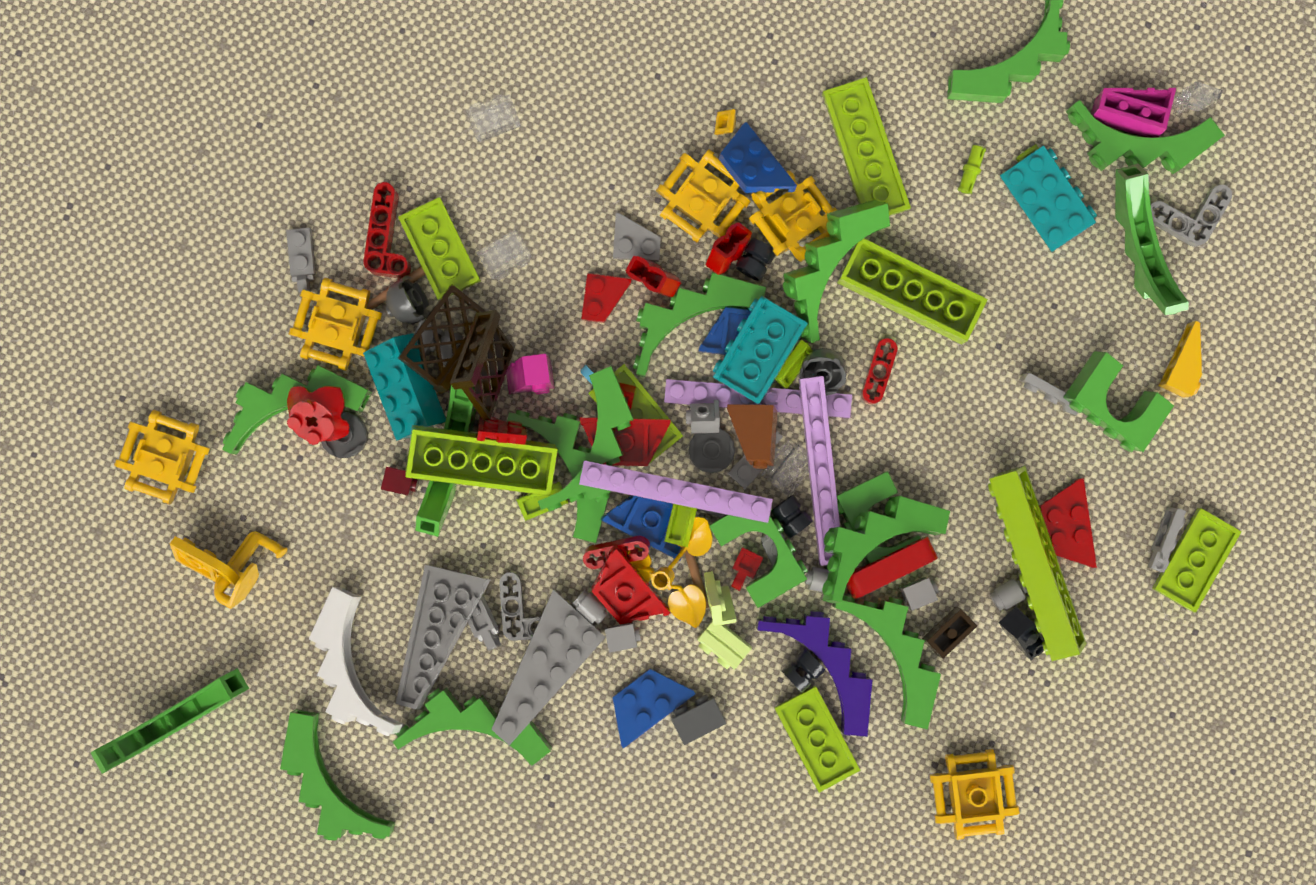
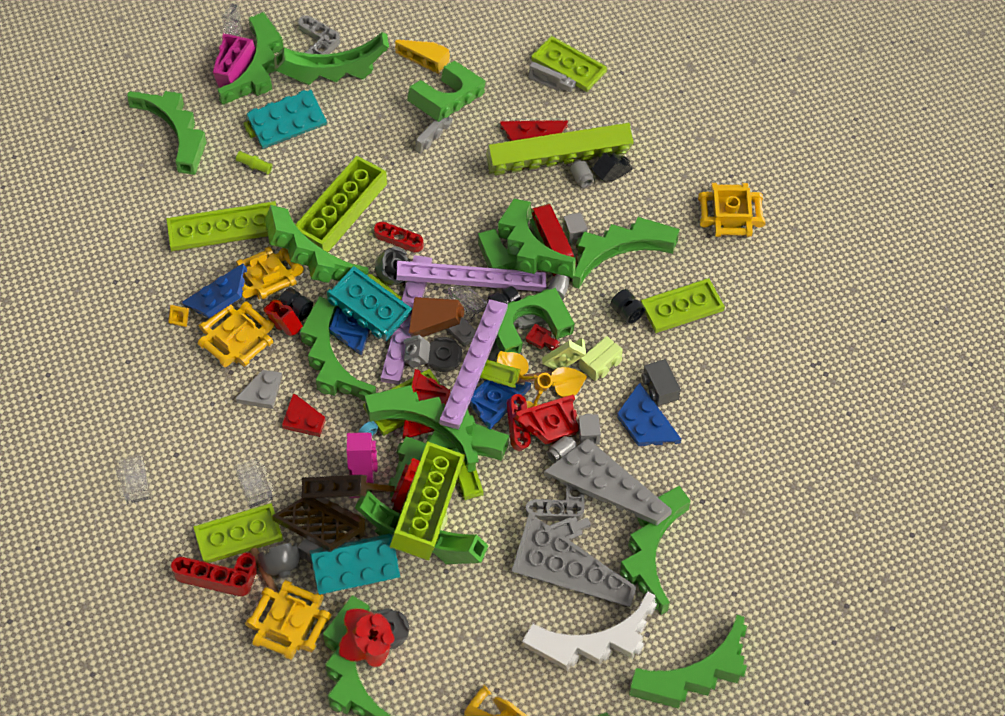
camera: 80 degrees left, 30 degrees down
light grey hinge [286,228,316,293] -> none
dark red brick [381,467,419,496] -> none
red brick [625,256,681,297] -> none
dark purple arch [756,611,872,737] -> none
dark brown brick [922,607,977,659] -> none

